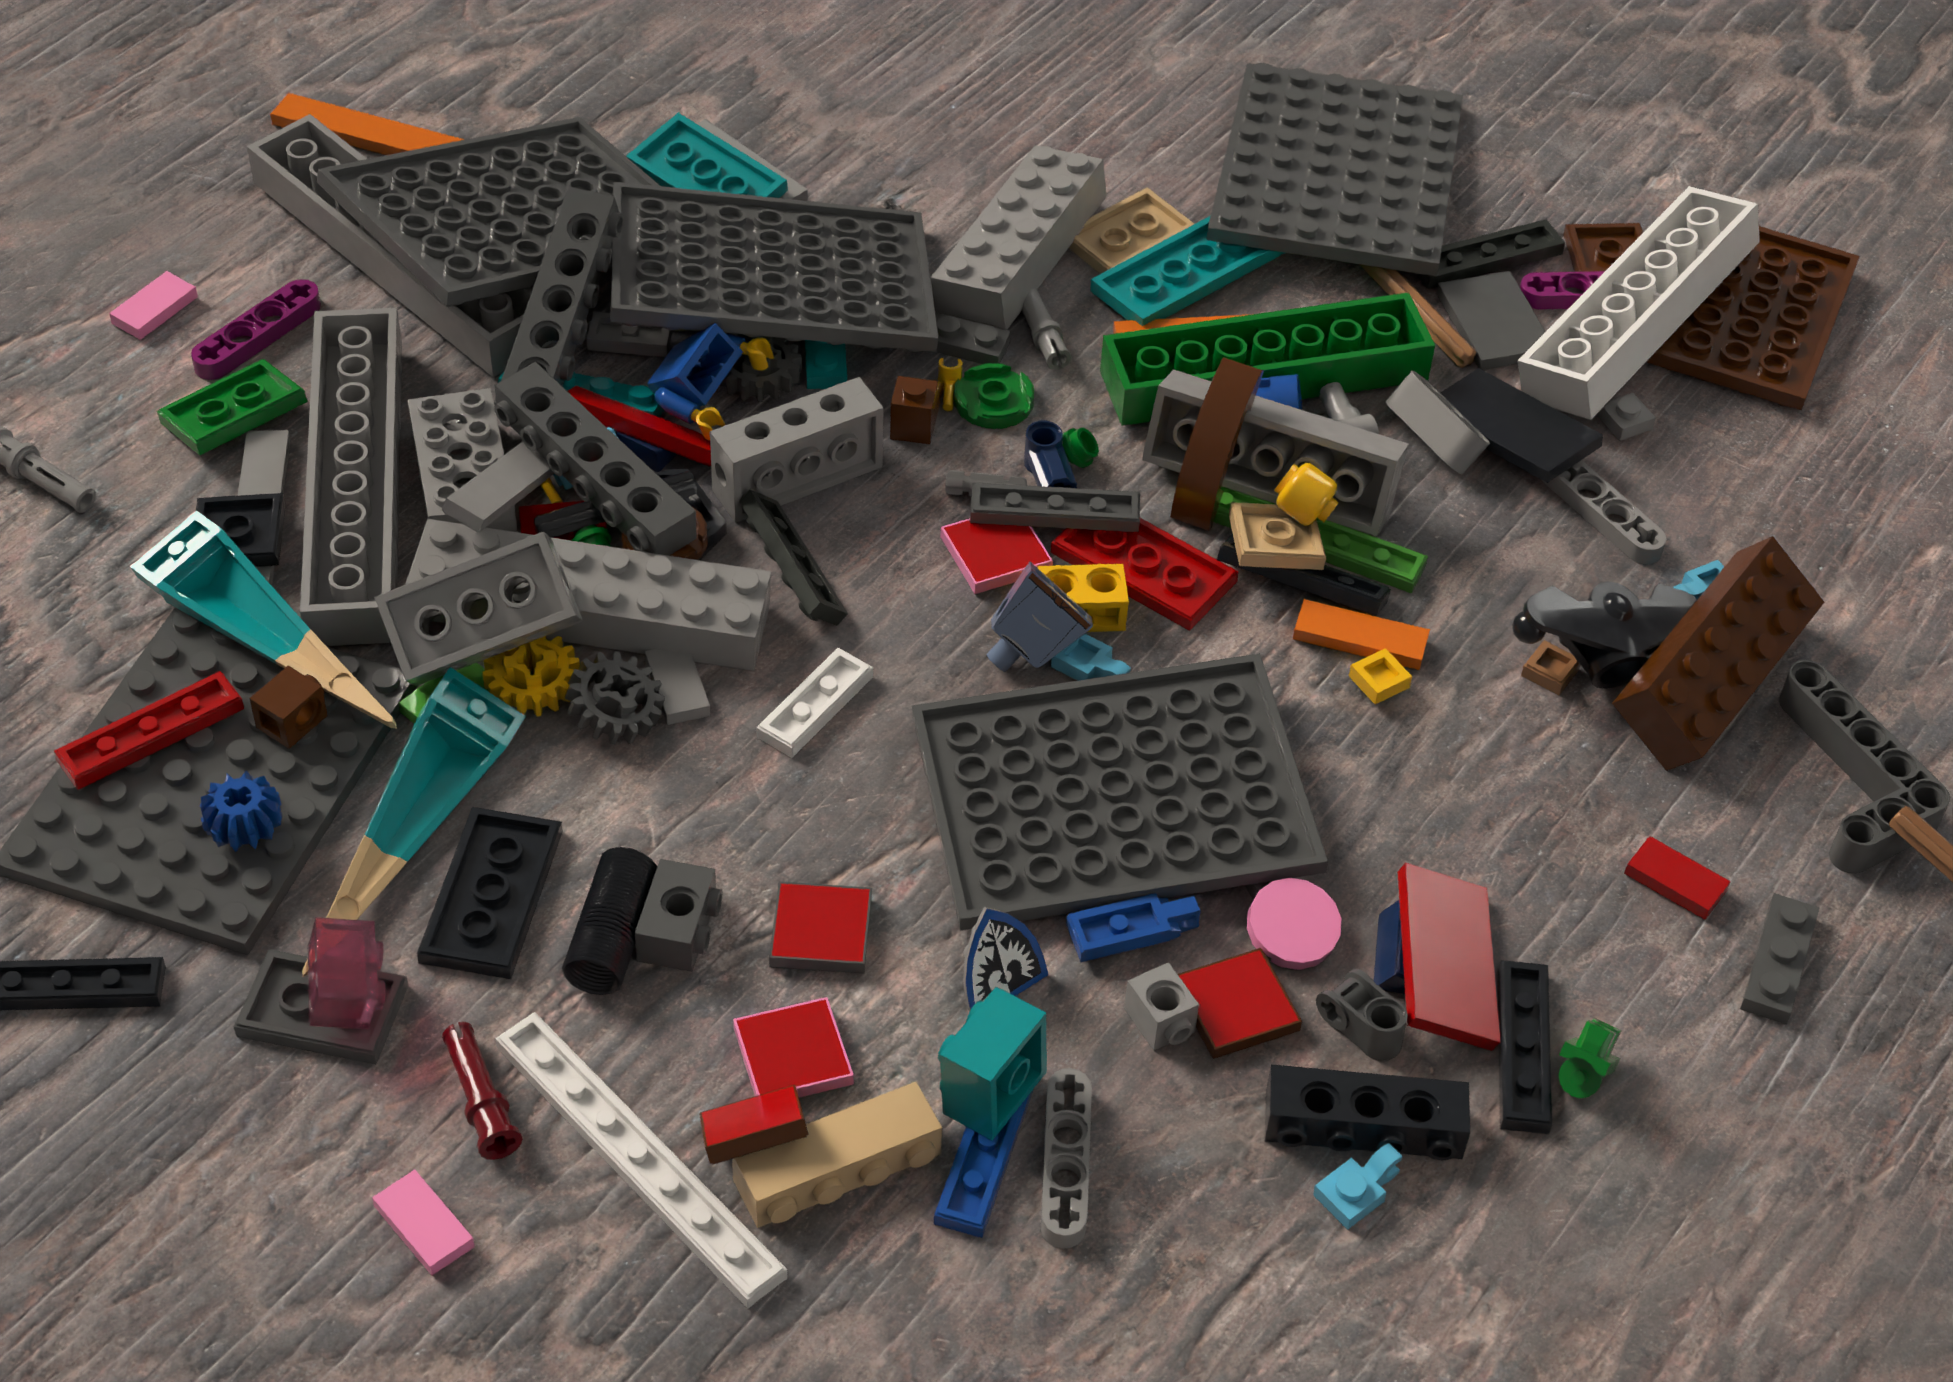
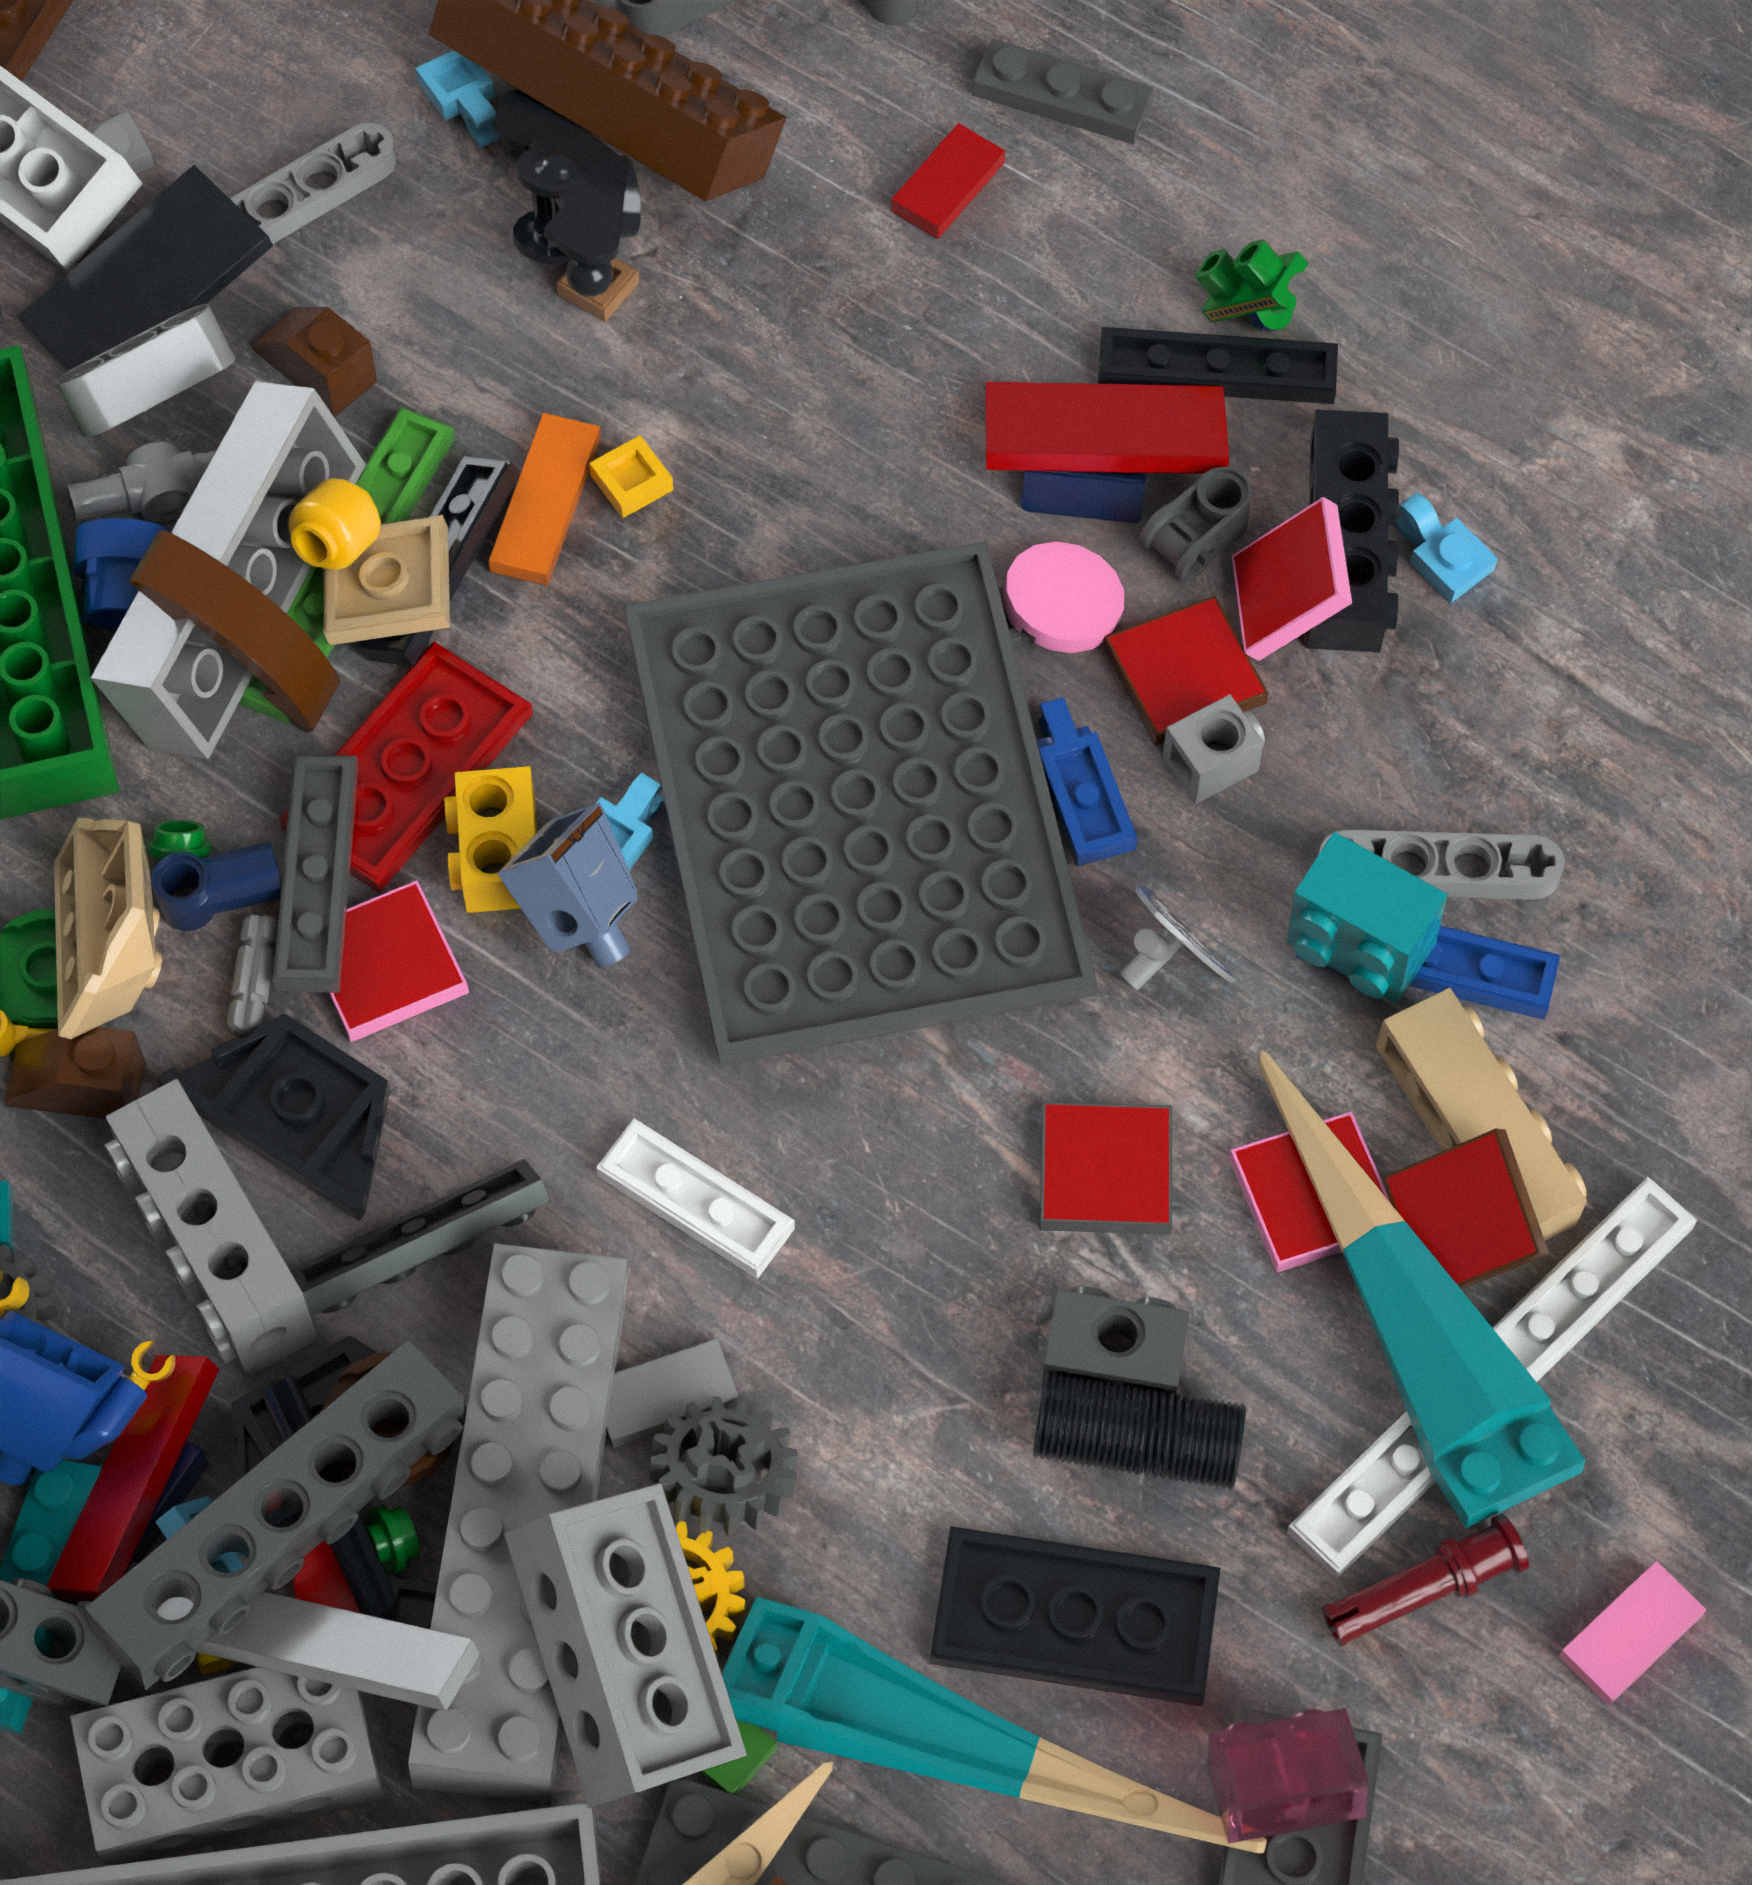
camera: 90 degrees left, 15 degrees up
none -> tan wedge [54,818,162,1039]
none -> black wing [157,1014,390,1221]
none -> reddish brown slope [251,307,377,418]
none -> red tile [1232,497,1352,661]
none -> teal plate [1259,1050,1586,1529]

